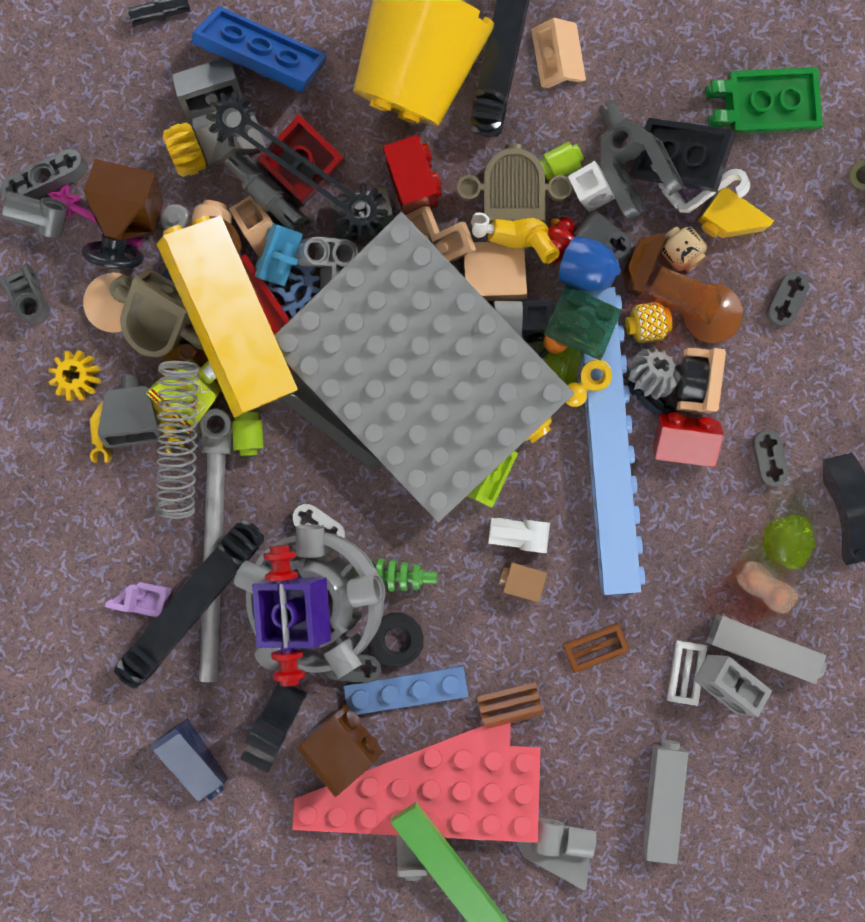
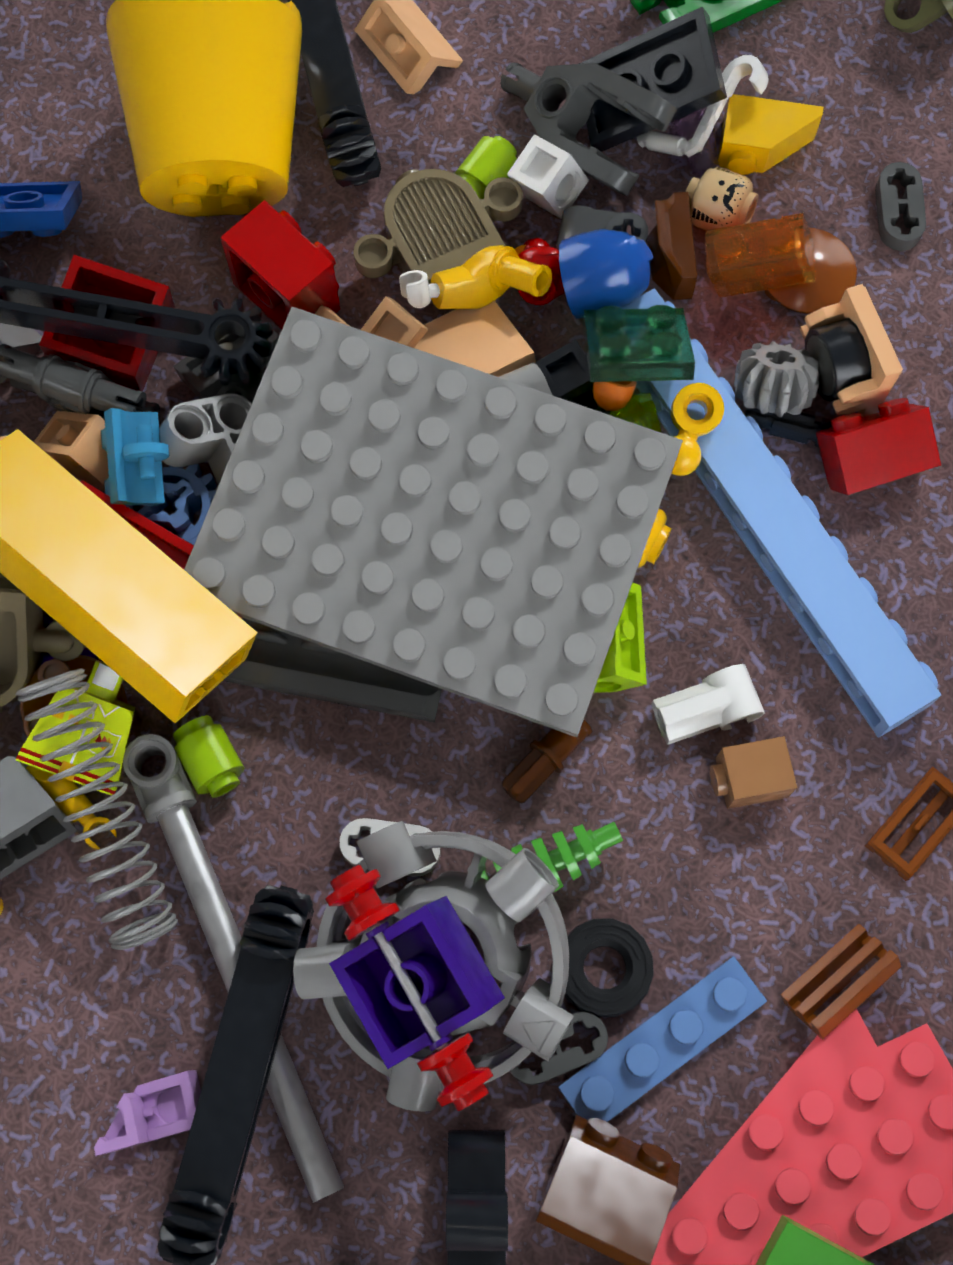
camera: 30 degrees left, 15 degrees down
yellow head [625,302,672,343] -> none
none -> reddish brown axle [501,720,593,804]

